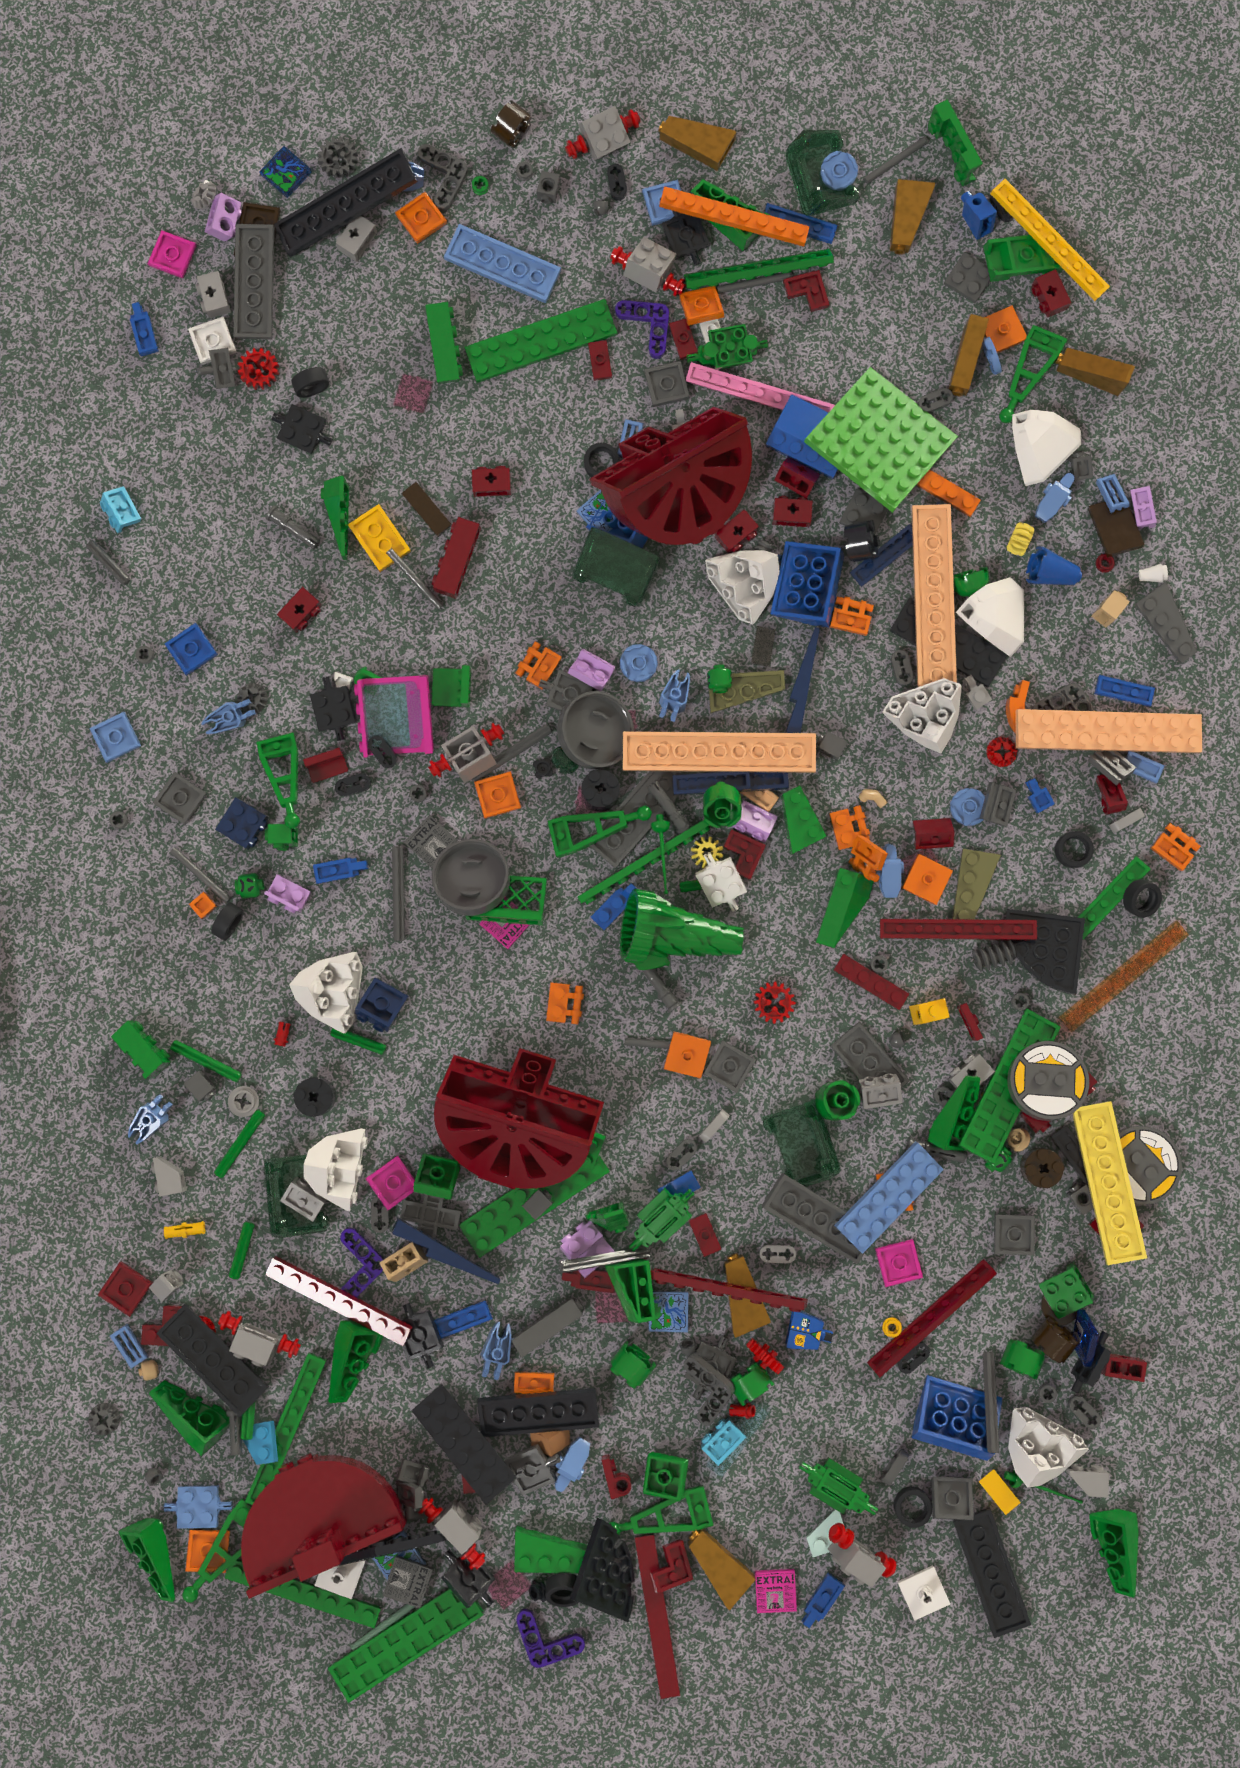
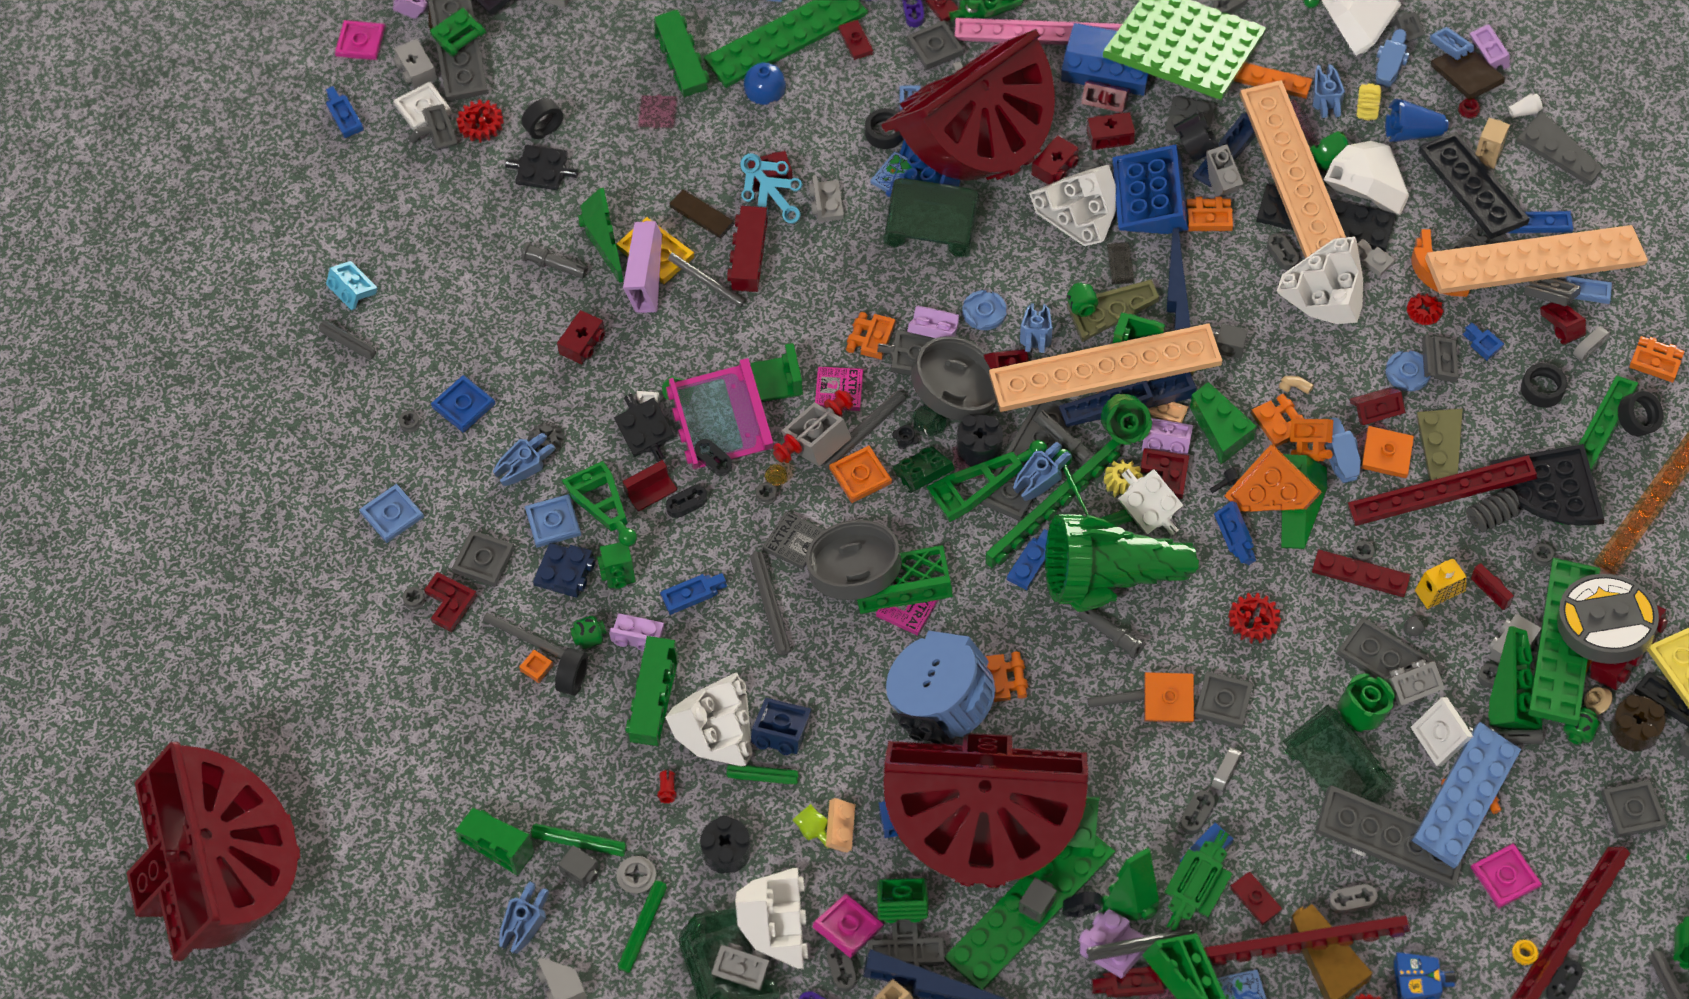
camera: 10 degrees left, 25 degrees down
none -> dark red plate [424,572,478,632]
none -> green plate [430,8,486,57]
none -> medium blue tile [525,494,581,548]
none -> lavender slope [623,221,662,313]
none -> green wedge [625,636,678,746]
none -> medium azure plant [740,153,802,224]
none -> blue cylinder [744,62,786,105]
none -> clear yellow plate [764,464,788,485]
none -> lime piece [792,804,829,849]
none -> light grey bracket [809,175,844,222]
none -> dark pink tile [815,367,863,411]
none -> light nougat plate [826,798,855,852]
none -> medium blue piece [886,630,995,745]
none -> dark green plate [893,446,955,493]
none -> dark red slope [983,349,1029,369]
none -> medium blue hinge [1013,442,1071,501]
none -> black beam [1062,891,1102,918]
none -> green bracket [1113,312,1165,344]
none -> light grey slope [1206,144,1243,197]
none -> black hand [1209,468,1238,494]
none -> blue hinge [1214,501,1256,565]
none -> orange plate [1224,444,1322,512]
none -> clear pink piece [1290,99,1319,145]
none -> medium blue hinge [1312,64,1345,118]
none -> white tile [1411,697,1473,766]
none -> black plate [1418,132,1530,239]

